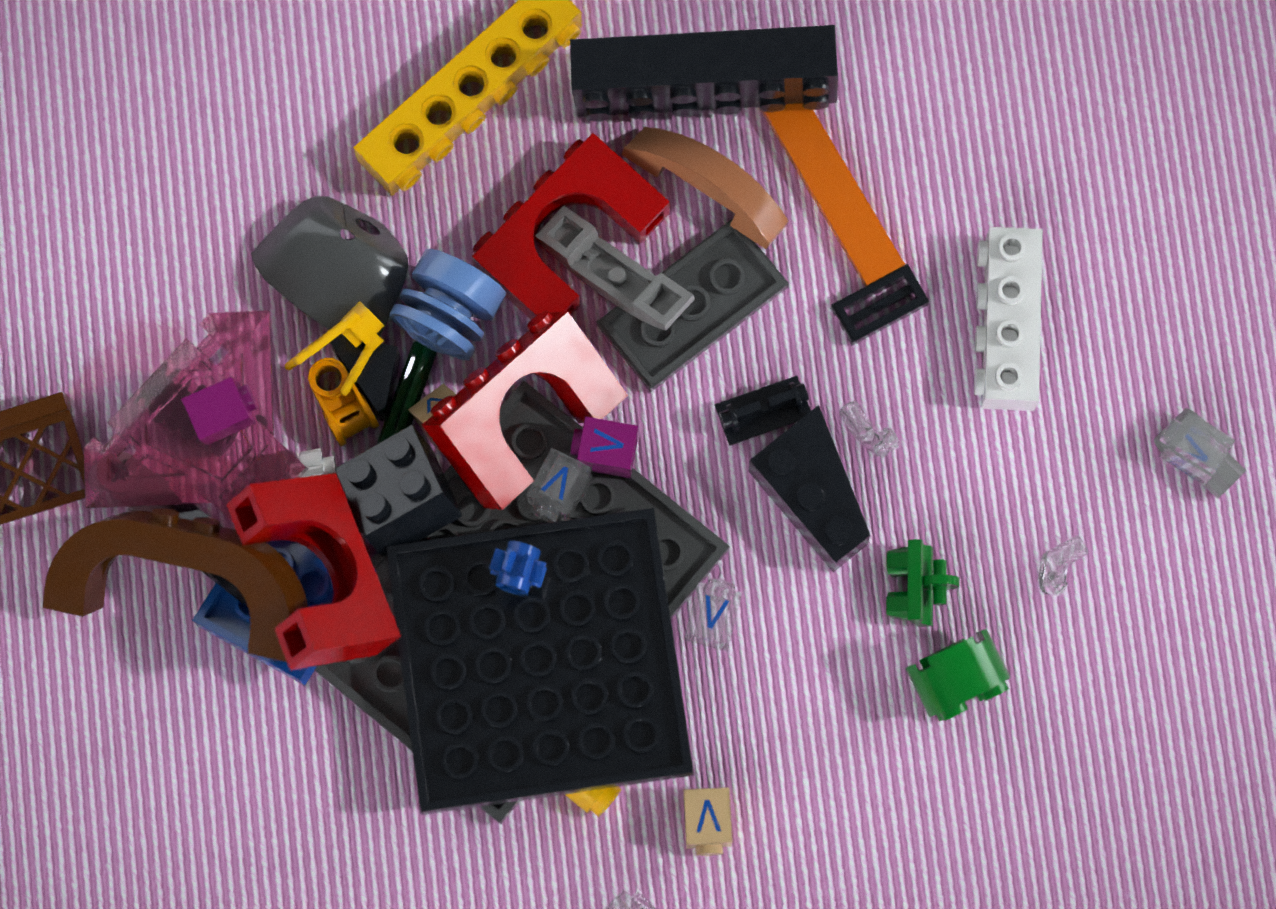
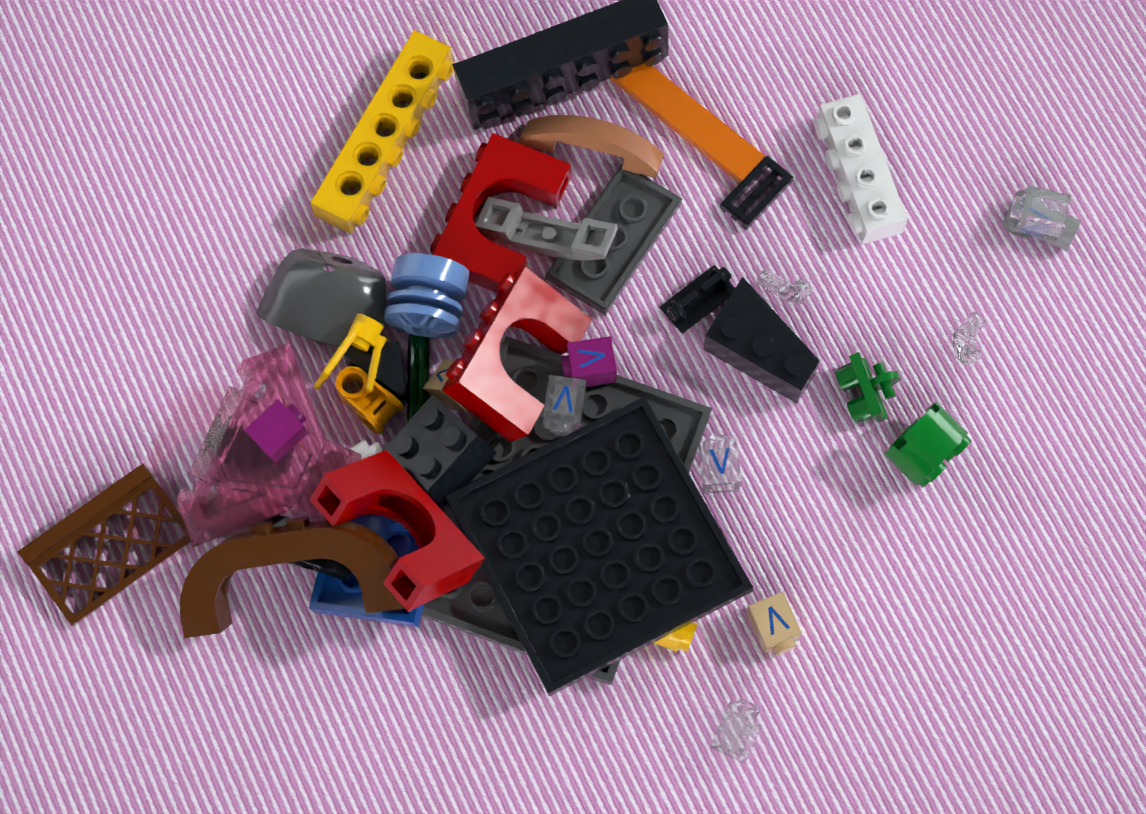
camera: 20 degrees left, 5 degrees down
blue gear [489,541,547,596] -> none

